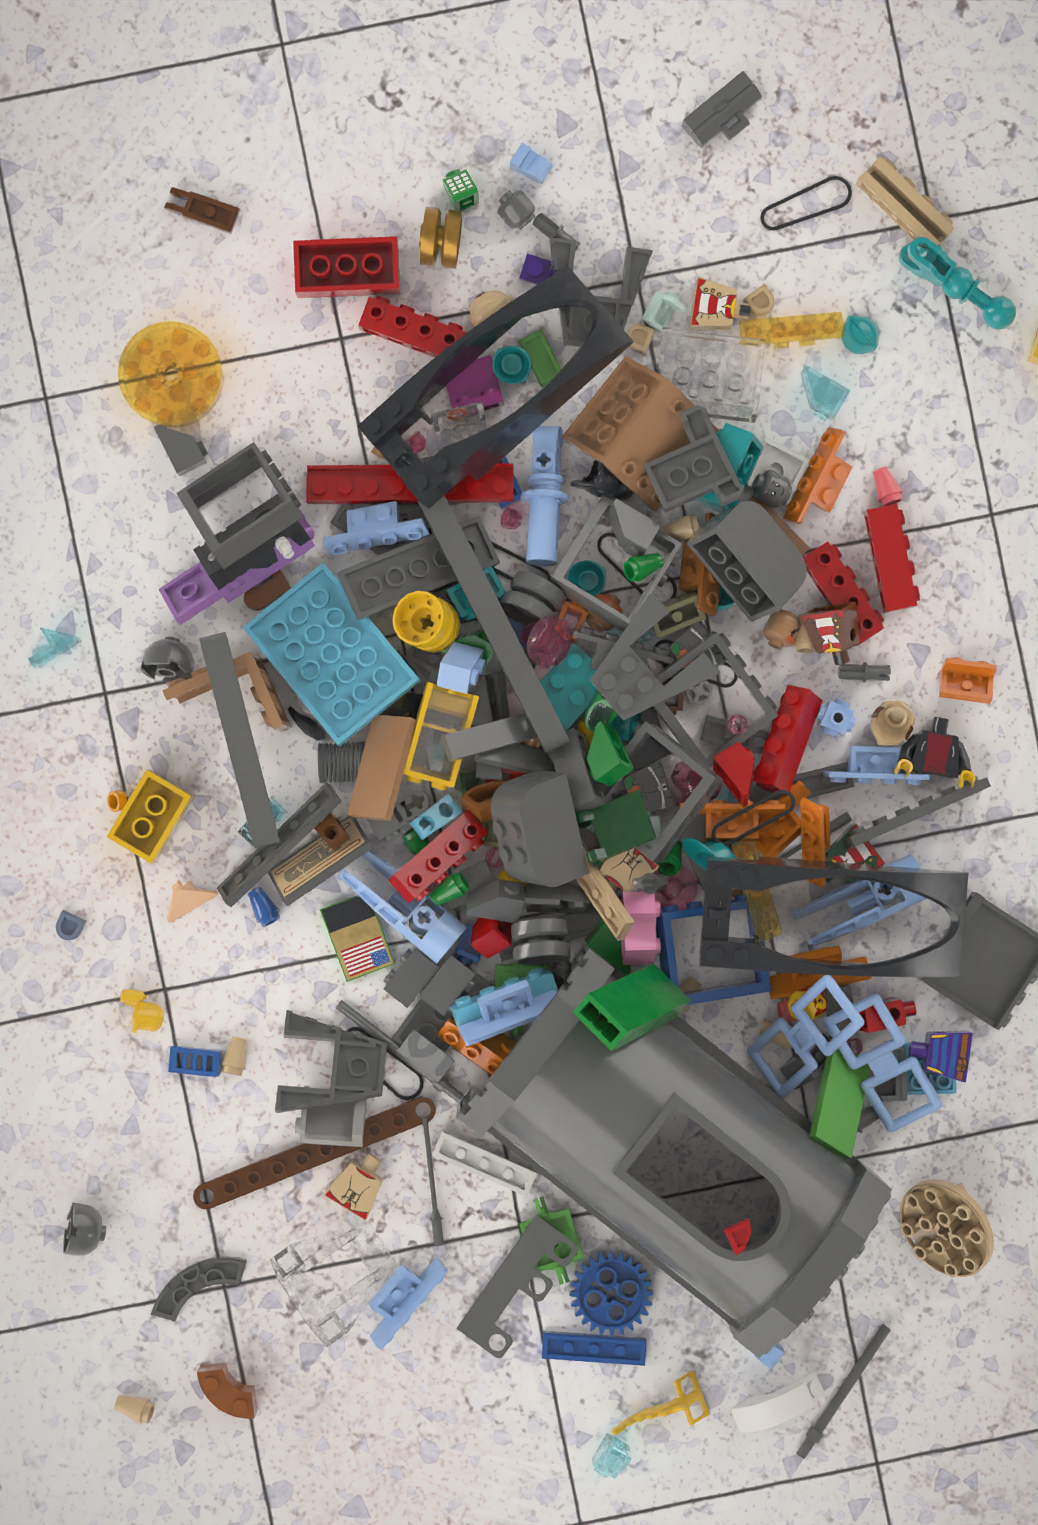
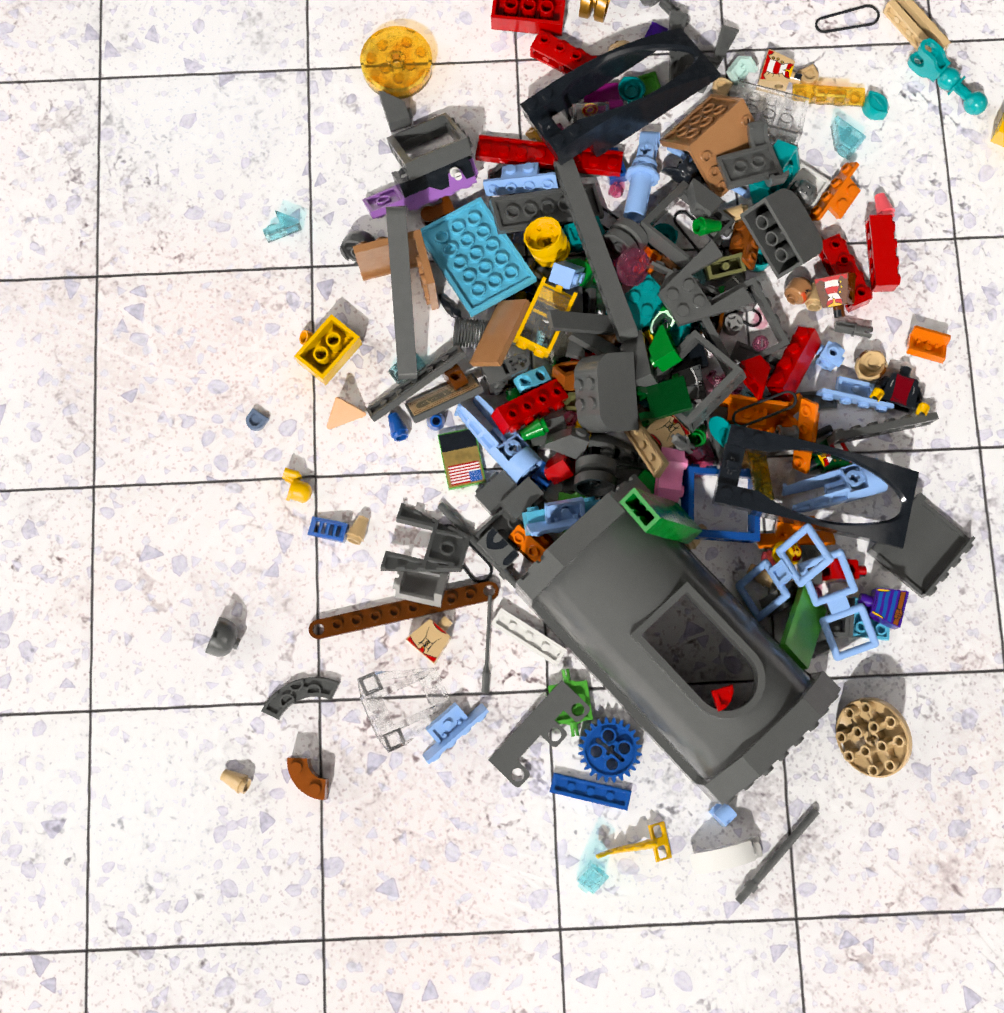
camera: 10 degrees right, 10 degrees down
none -> blue cone [426,413,445,431]
none -> dark grey bush [775,425,799,439]

